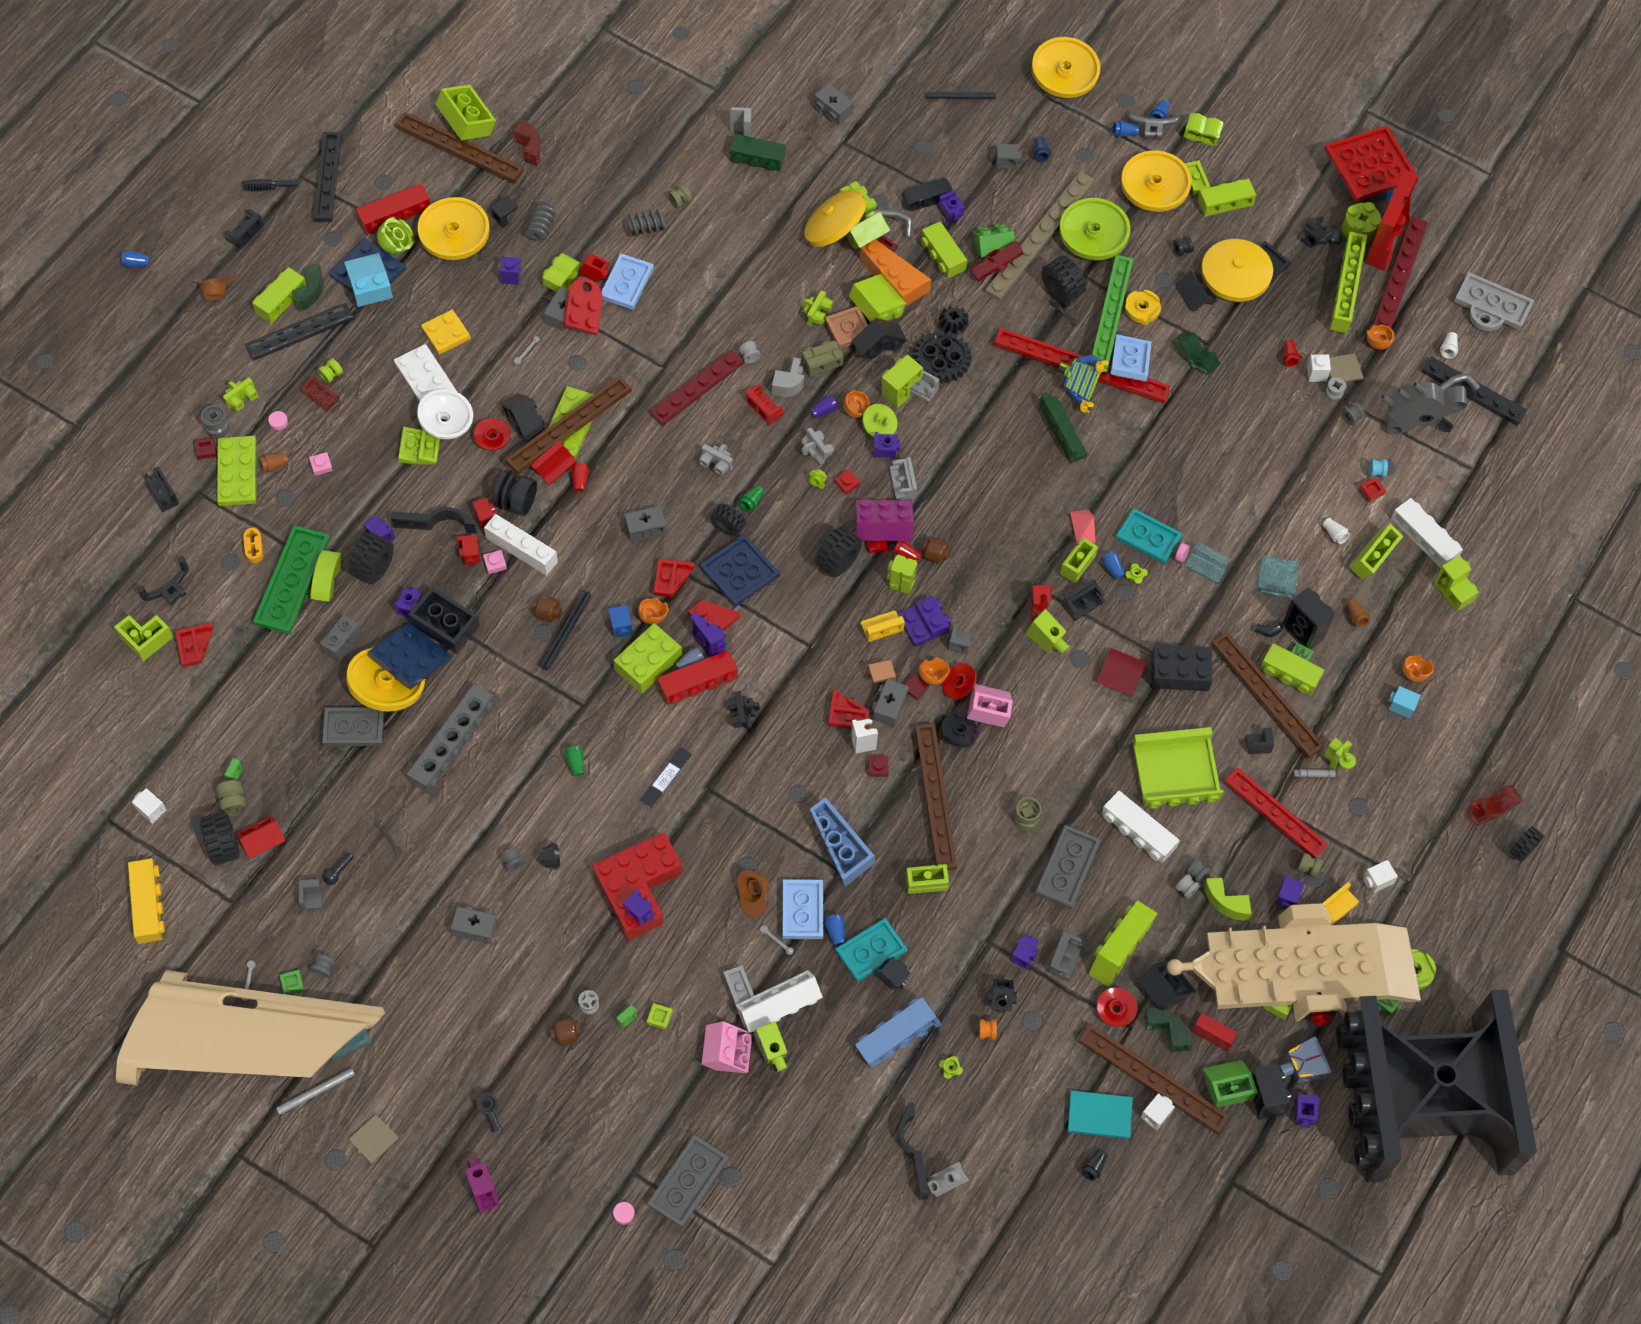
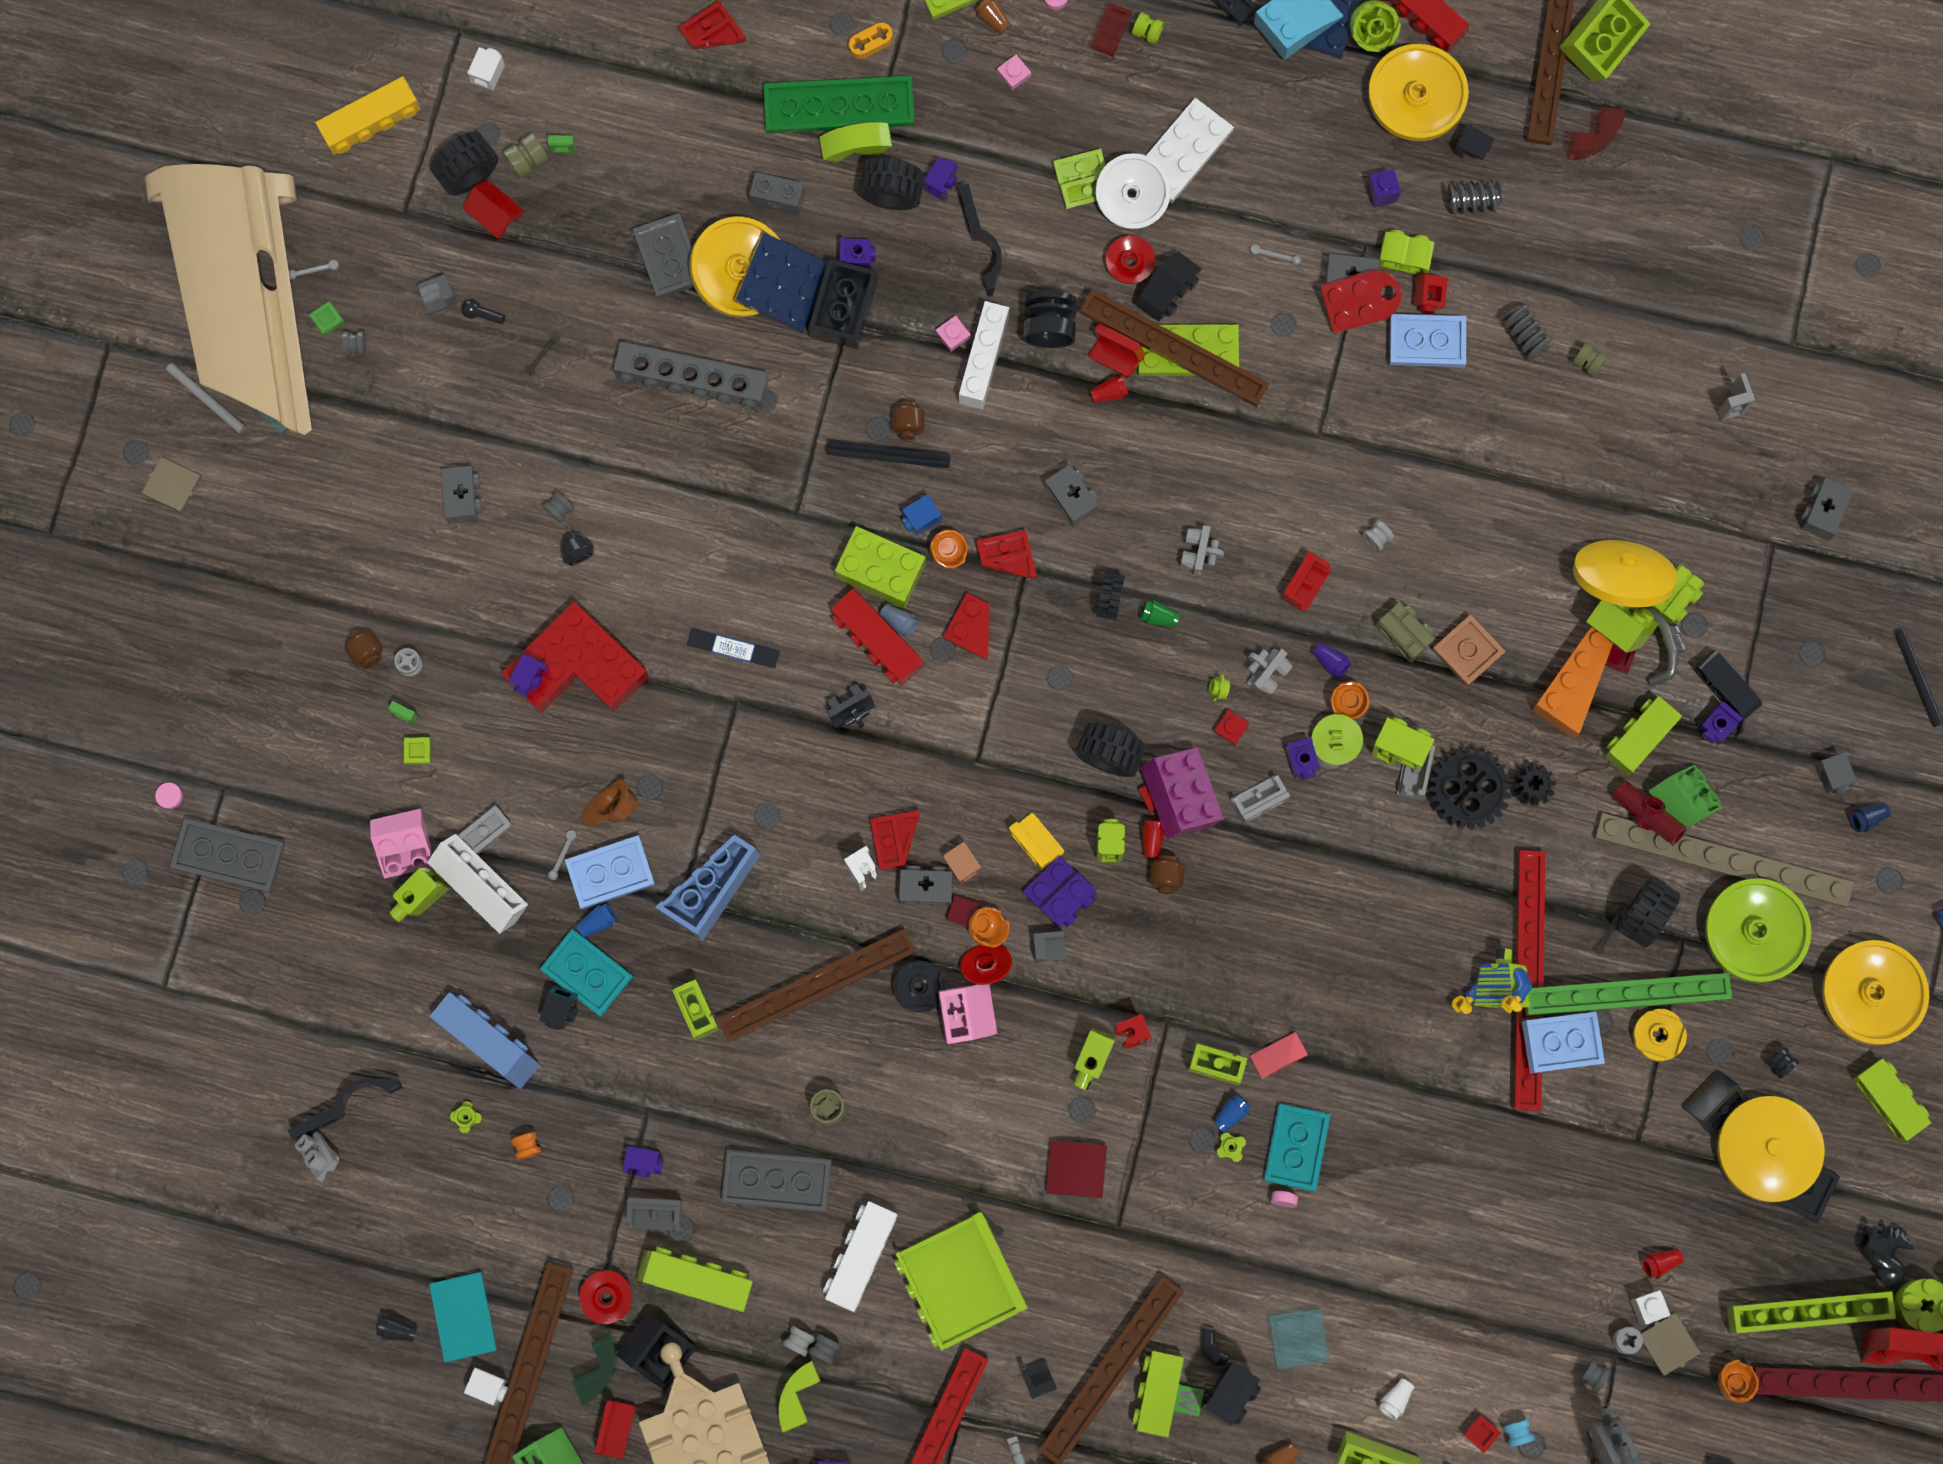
camera: 75 degrees right, 15 degrees up
yellow plate [421,309,471,355] -> none
red brick [458,535,480,566] -> none
magenta torso [465,1158,500,1213] -> none
red brick [473,498,498,530] -> none
black bar [476,1093,502,1133] -> none
green cone [564,746,584,776] -> none
dark red plate [650,349,744,426] -> none
dark purple plate [690,612,727,657] -> none
dark blue plate [700,534,780,608] -> none
dark green brick [730,134,786,172] -> none
light grey brick [772,358,804,397] -> none
lime hips [801,290,833,326] -> none
lime brick [849,274,906,322] -> none
black brick [852,318,907,360] -> none
dark red plate [868,756,889,777] -> none
black brick [987,979,1017,1012] -> none
dark green fence [1039,392,1087,463] -> none
black hinge [1062,579,1105,621] -> none
black brick [1151,644,1212,691] -> none
clear green brick [1172,331,1220,375] -> none
lime plate [1185,160,1210,195] -> none
clear light blue panel [1185,541,1231,584] -> none

